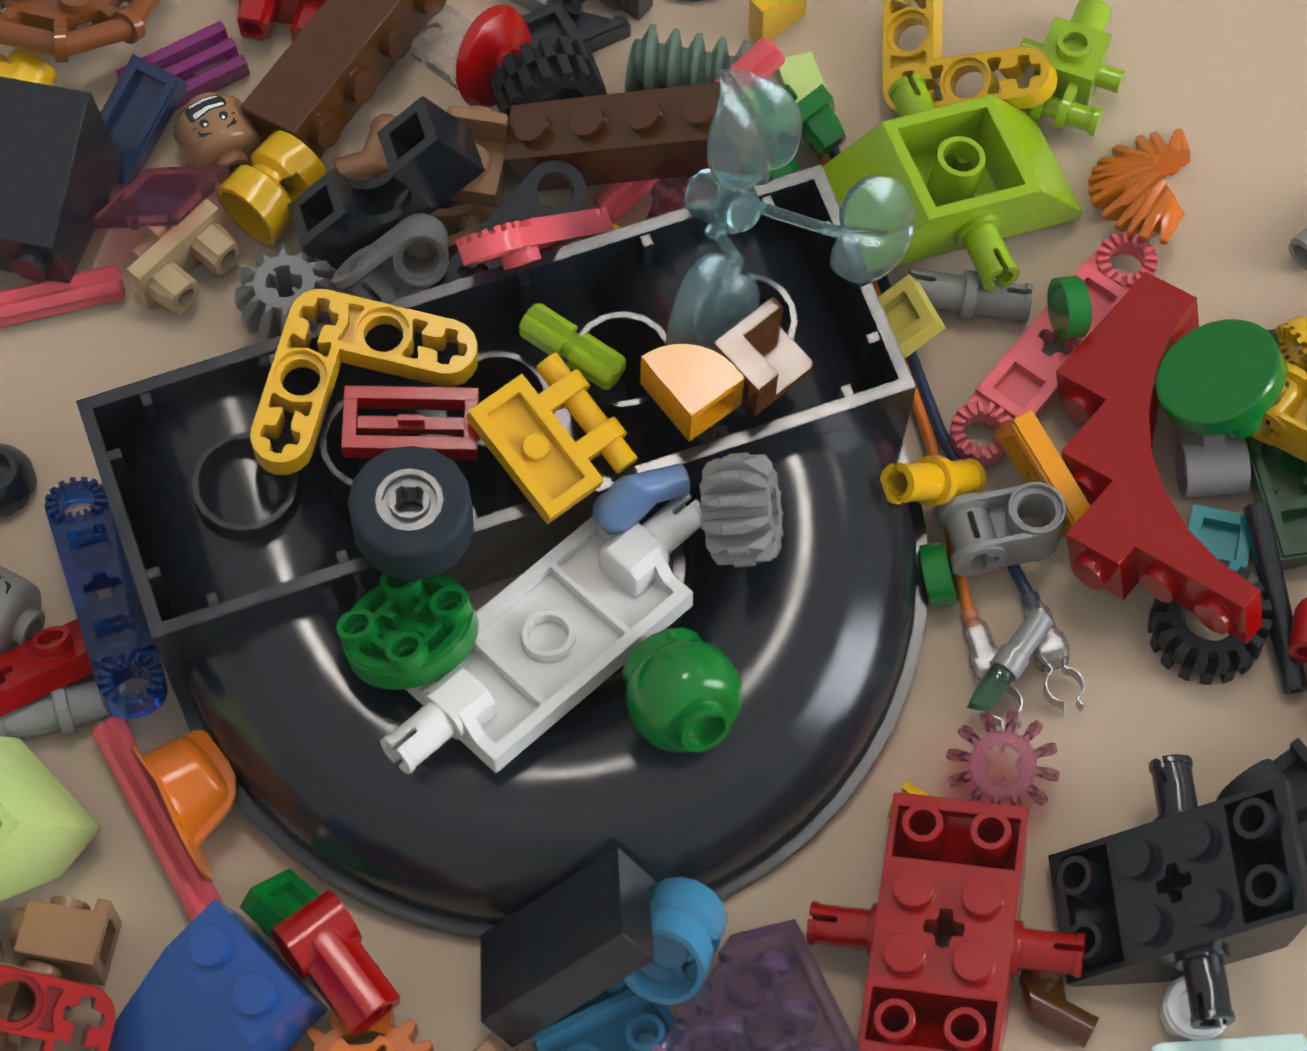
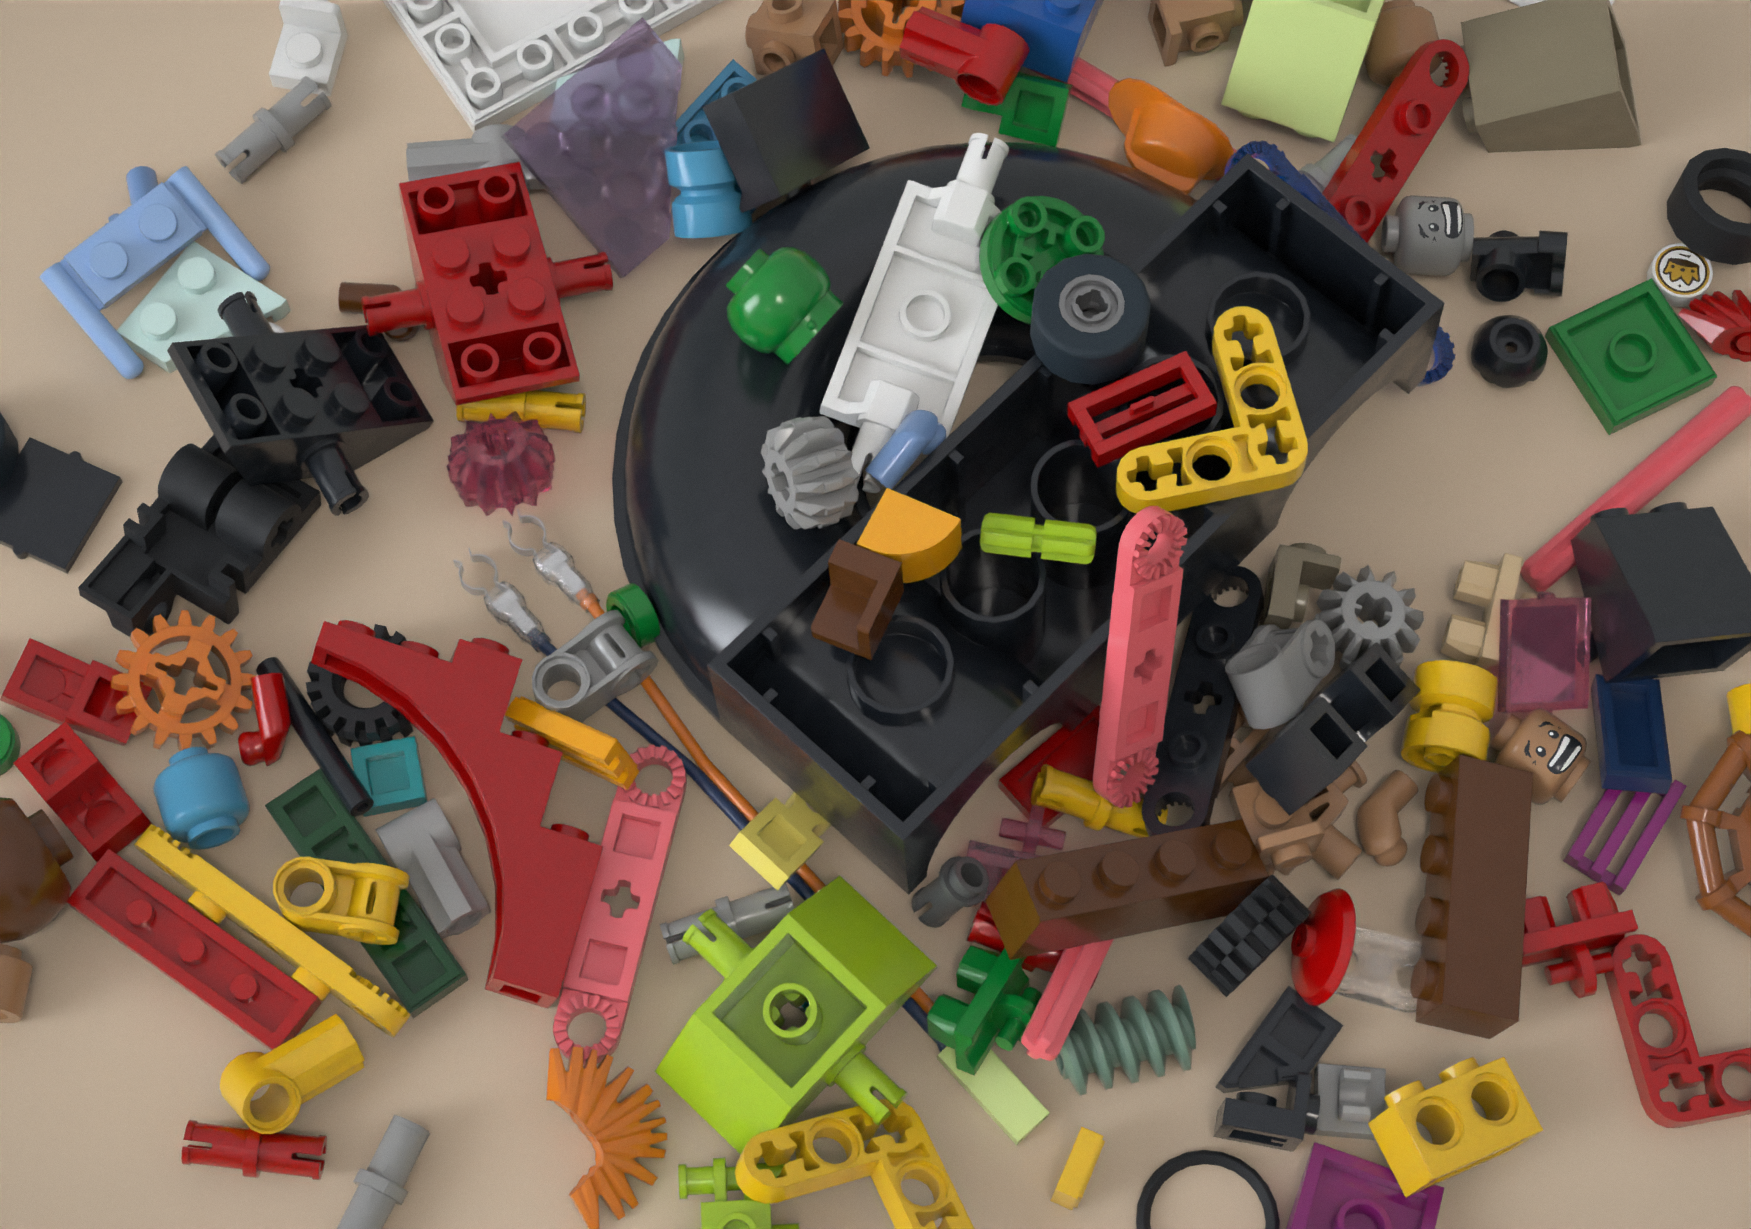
camera: 150 degrees right, 5 degrees up
yellow plate [466,352,638,525] -> none
clear light blue plant [665,69,916,351] -> none
yellow pin [880,455,986,507] -> none
light grey piece [967,608,1053,711] -> none
green tile [1047,275,1092,340] -> none
green tile [1156,319,1288,439] -> none

